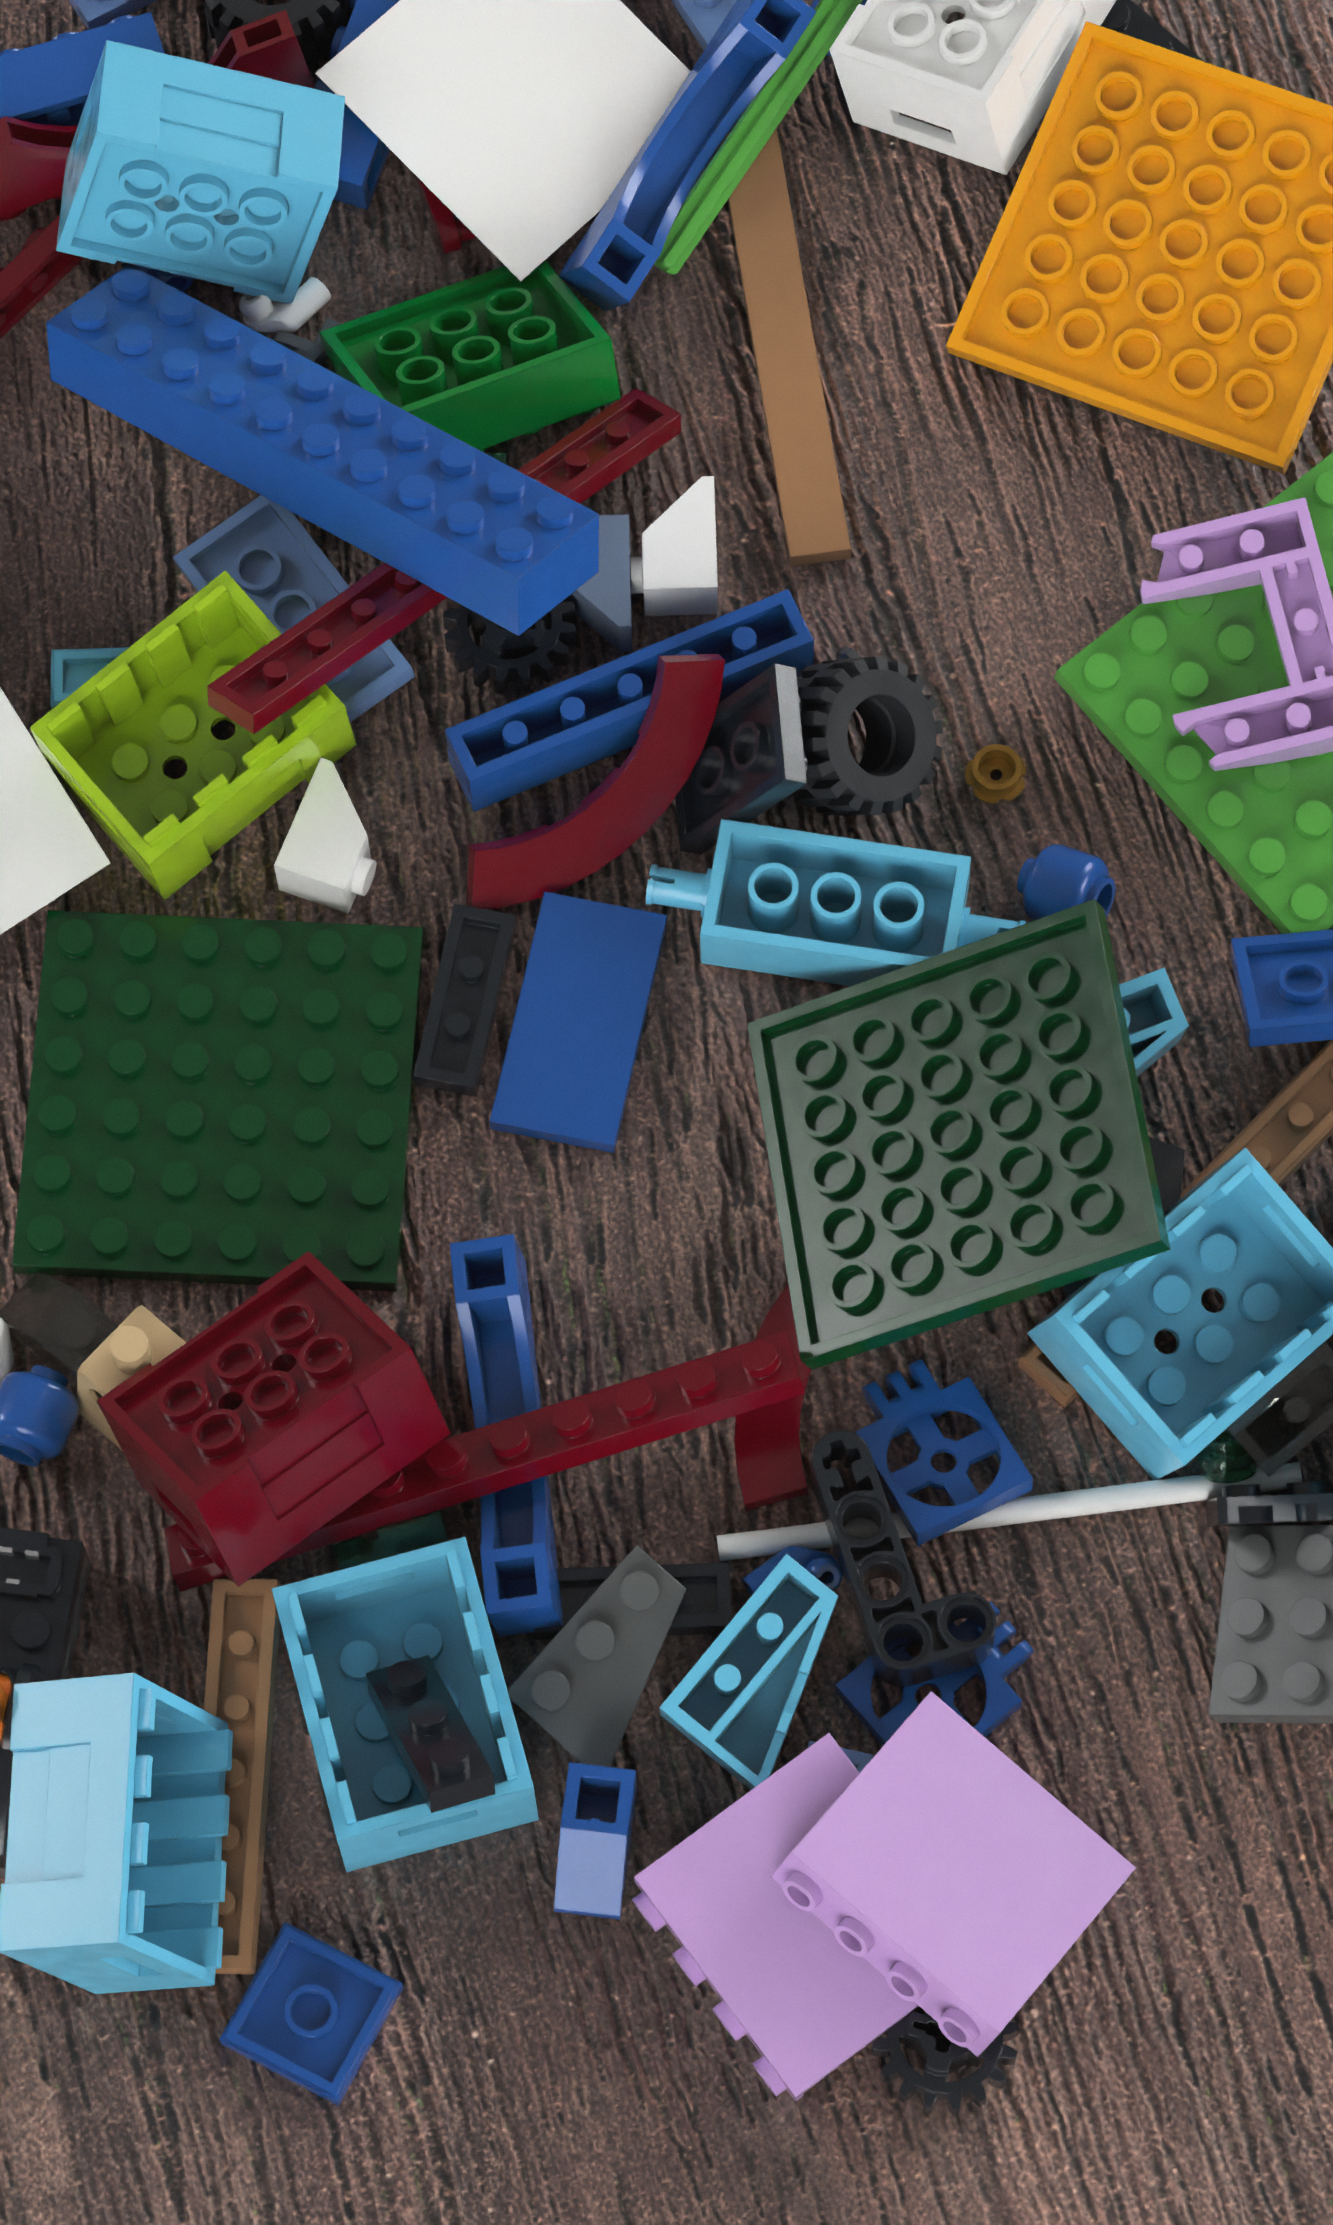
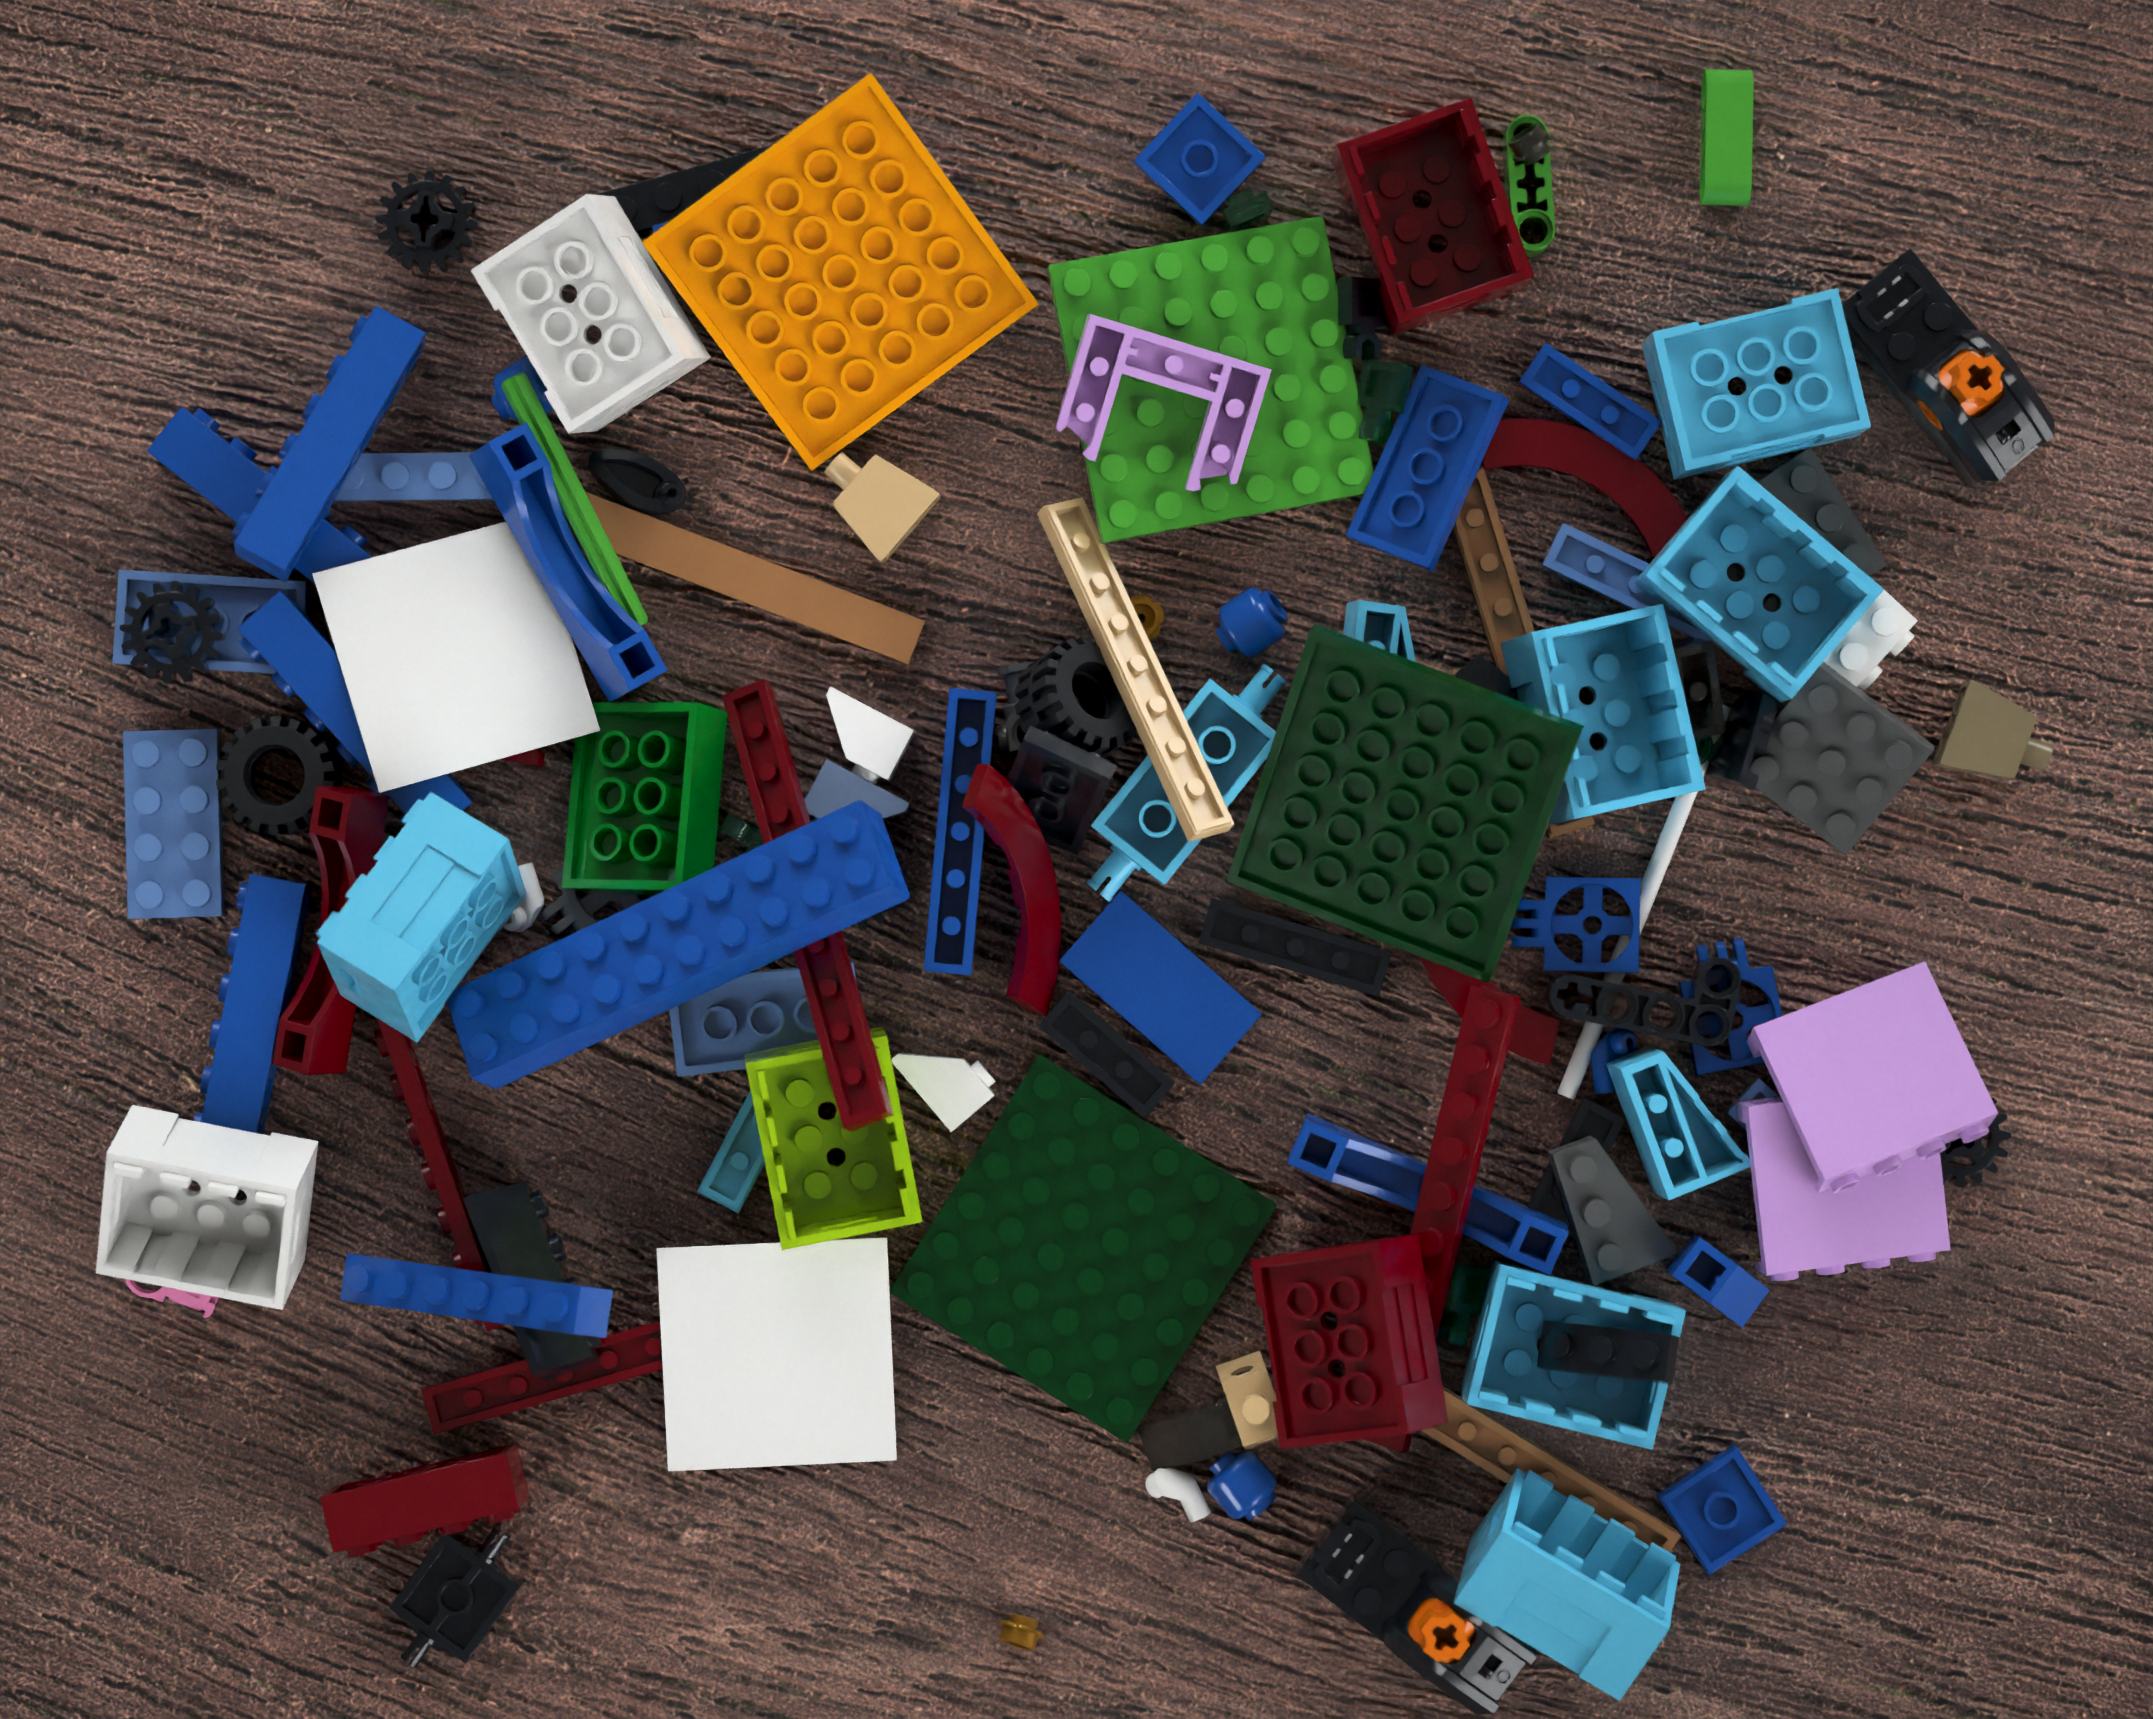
camera: 60 degrees left, 20 degrees up
none -> black arm [588,449,687,514]
none -> tan torso [824,452,941,565]
none -> tan tile [1037,497,1234,842]
none -> black plate [1198,898,1392,997]

